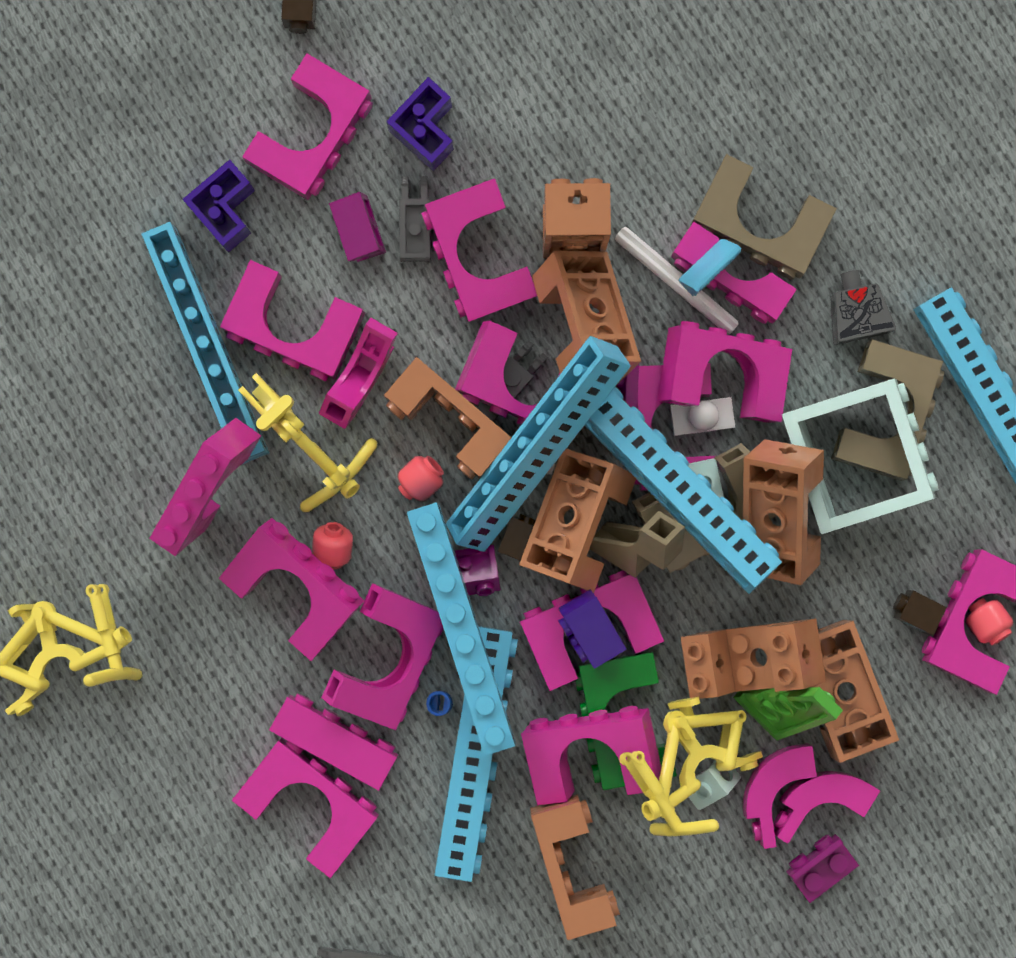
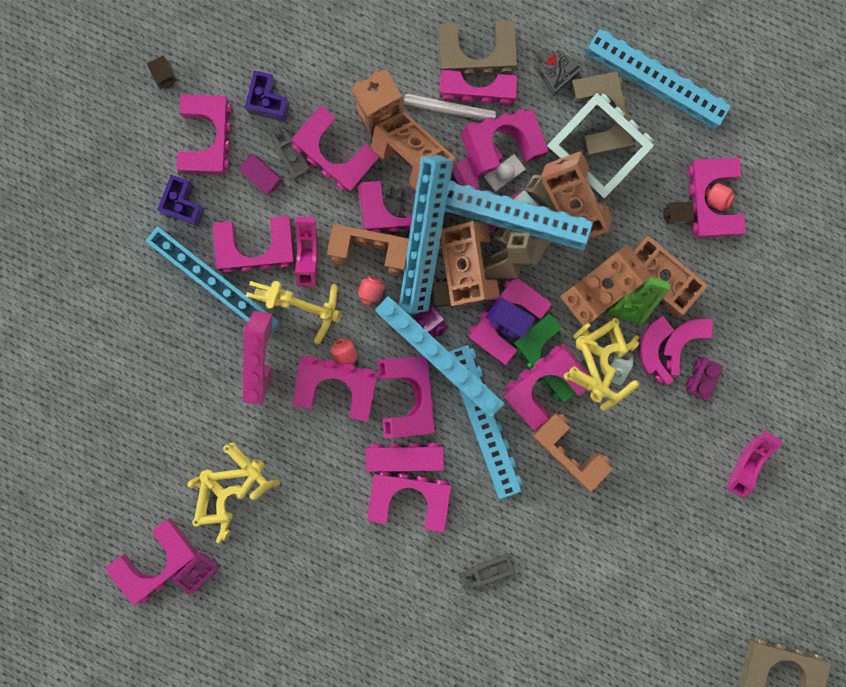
camera: 30 degrees left, 0 degrees up
blue hinge [426,691,453,716] -> none
medium azure slope [679,239,742,296] -> none

